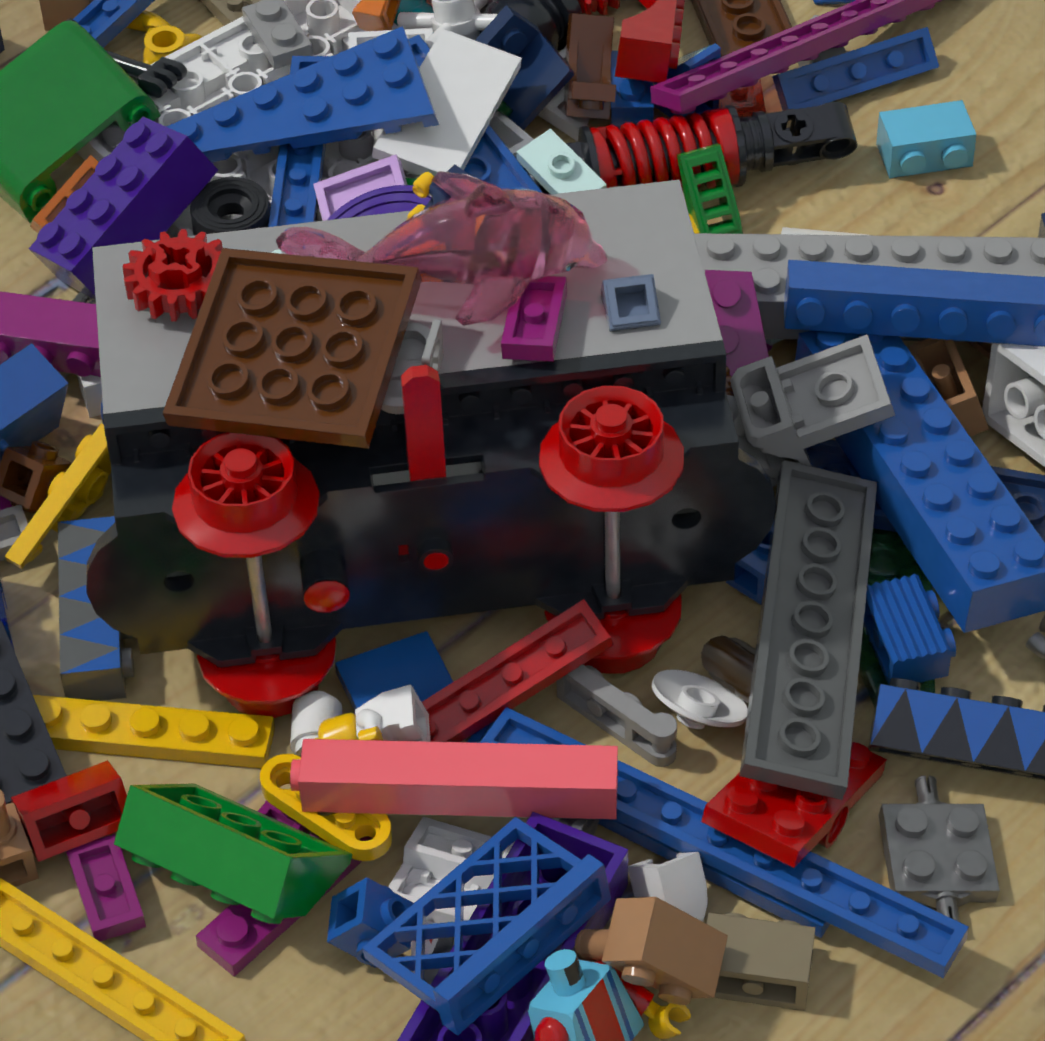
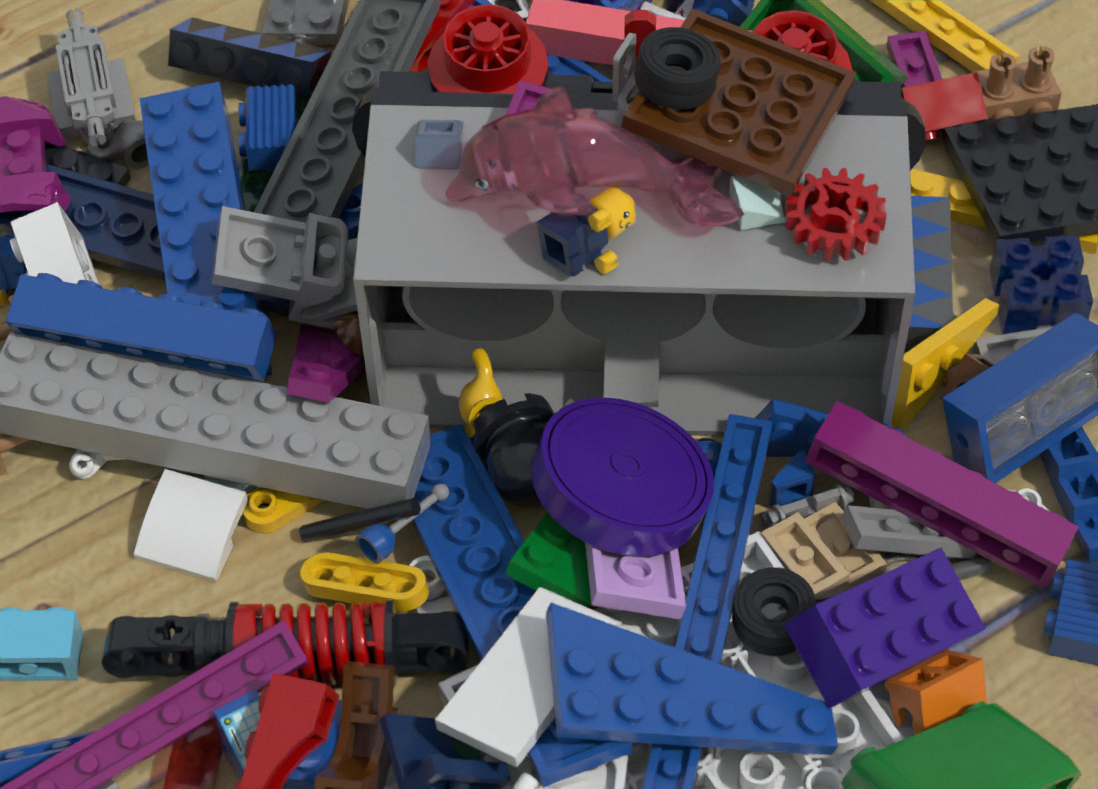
camera: 170 degrees left, 5 degrees up
light aqua plate [516,129,607,194] -> none
green slope [677,144,743,234] -> none
none -> black tyre [634,27,721,110]

